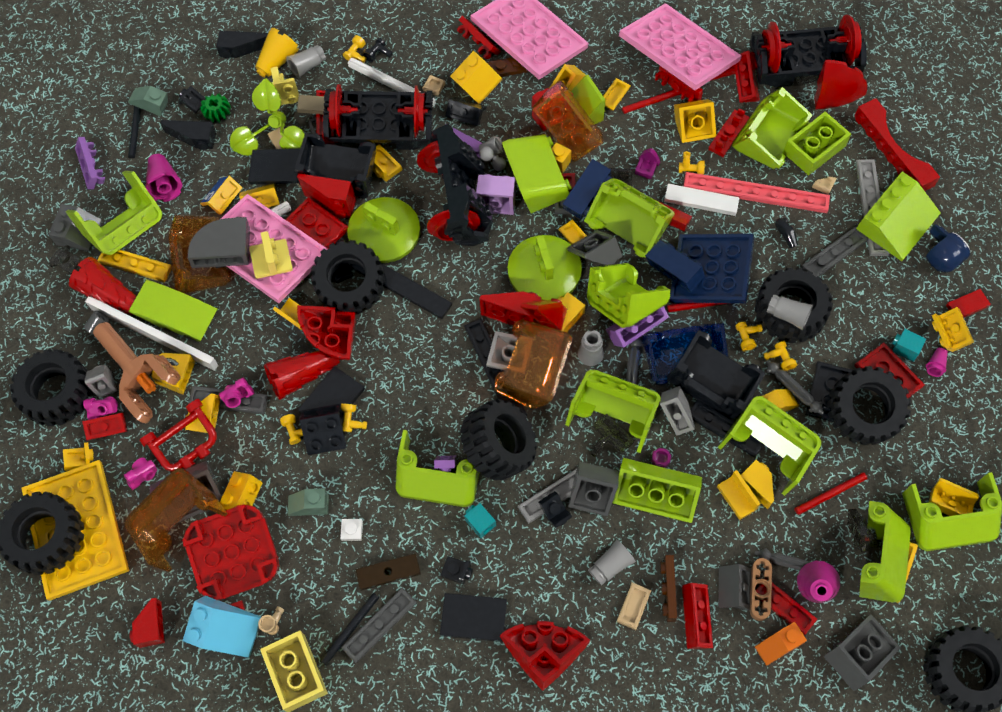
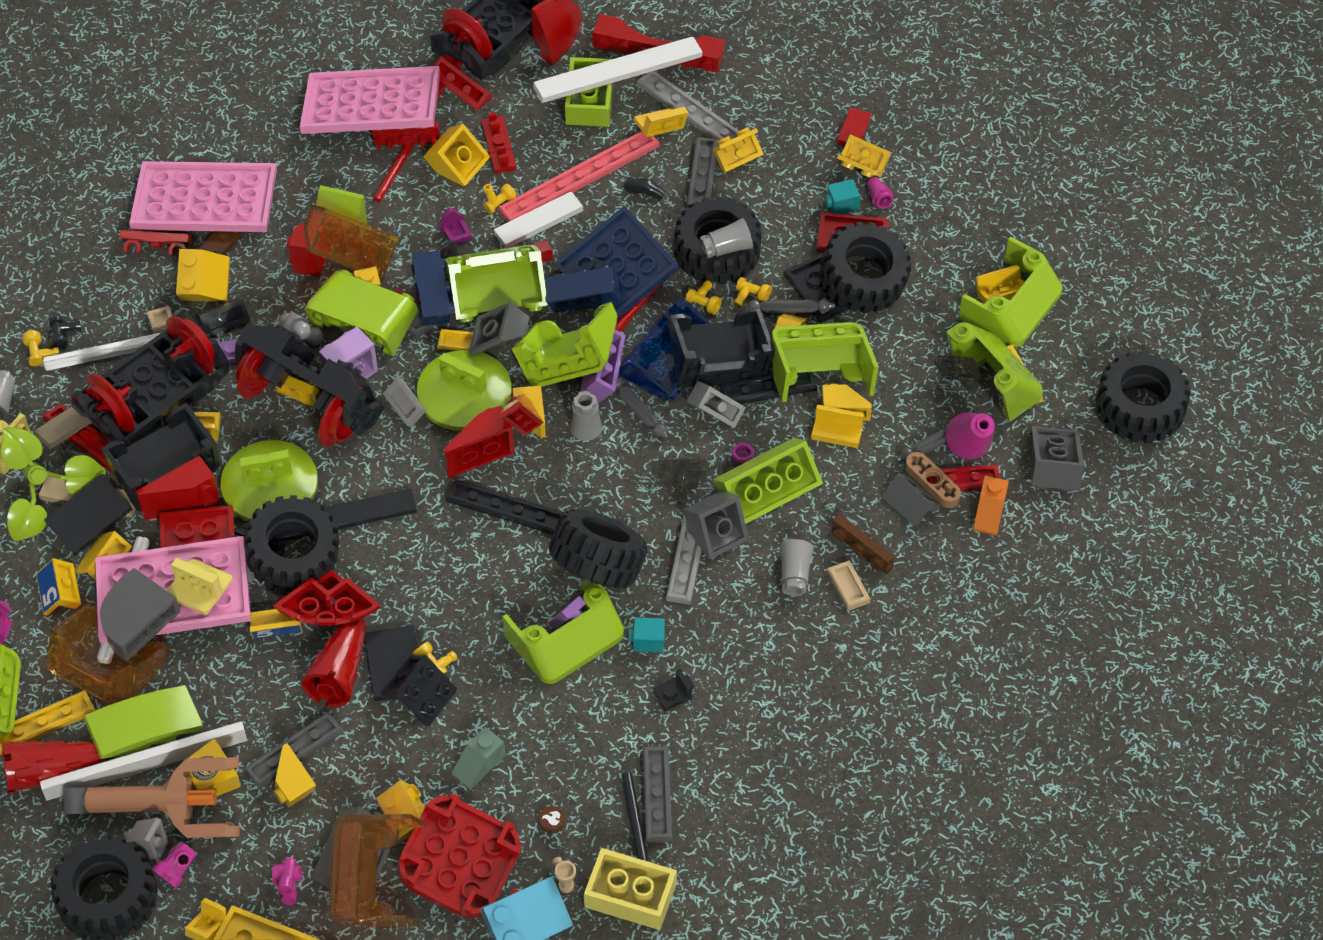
camera: 50 degrees left, 10 degrees down
red plate [82,413,127,440] -> none
red bar [139,398,217,471] -> none
dark pink plate [219,377,255,408] -> none
yellow piece [280,414,303,445] -> none
white plate [341,519,363,541] -> none
dark brown tile [355,553,421,591] -> none
black tile [440,593,507,642] -> none
light grey slope [486,331,533,374] -> none
clear orange windscreen [494,319,572,409] -> none
red brick [500,621,590,691] -> none
black bracket [538,491,572,528] -> none
yellow slope [549,64,586,92] -> none
lime windscreen [565,370,661,453] -> none
yellow tile [603,78,631,111] -> none
red slope [682,583,713,649] -> none
lime windscreen [732,87,812,169] -> none
red bar [794,472,867,515] -> none
tan tile [812,177,837,195] -> none
lime slope [856,171,941,261] -> none
dark blue piece [926,224,970,273] -> none
none -> light grey tile [383,377,427,427]
none -> white tile [533,37,702,103]
none -> reddish brown tile [539,806,565,834]
none -> yellow panel [633,107,689,137]
none -> yellow bracket [712,127,764,173]

